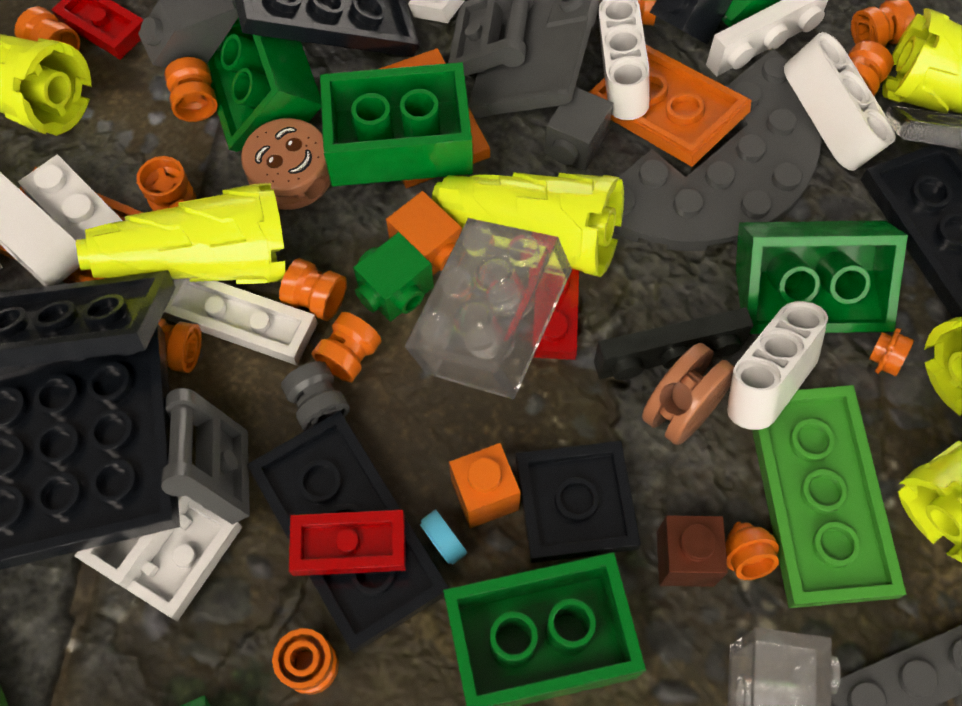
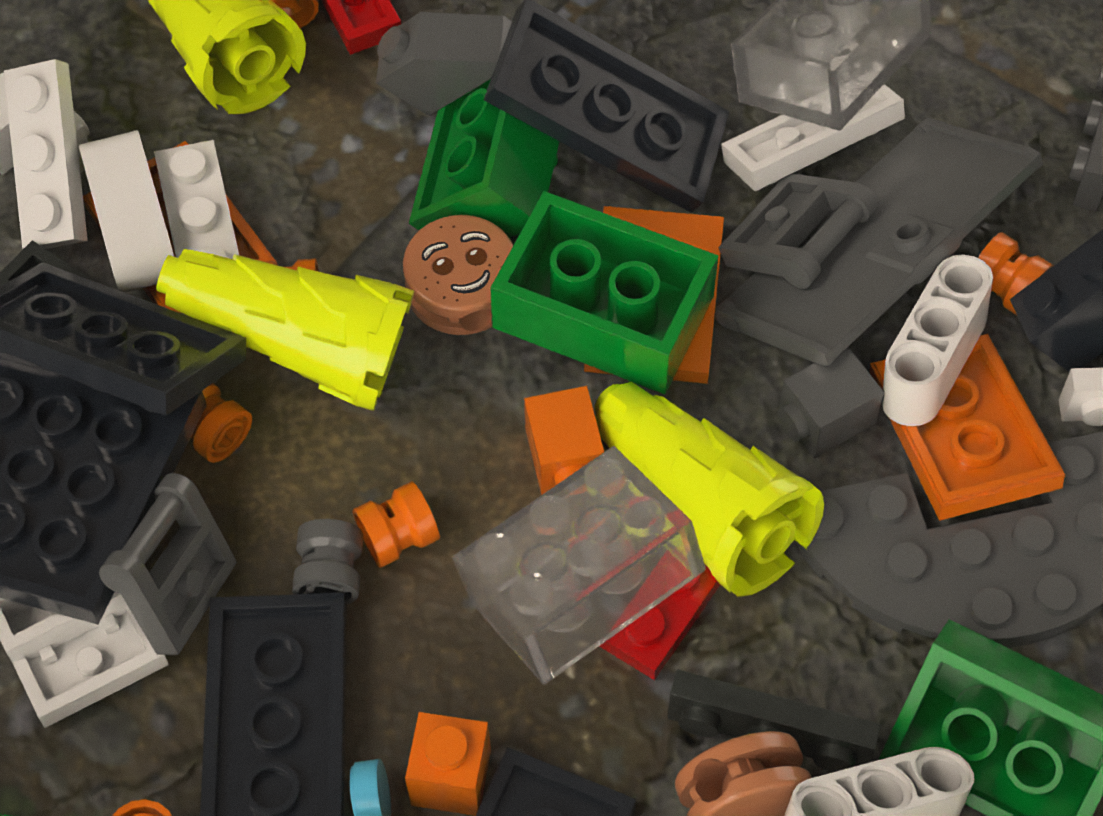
camera: 30 degrees right, 5 degrees down
orange wheel [137,156,197,211] -> none
white plate [162,278,318,365] -> none
orange wheel [164,57,218,122] -> none
orange wheel [279,258,347,321] -> none
red plate [289,510,406,576] -> none
green brick [353,232,434,322] -> none

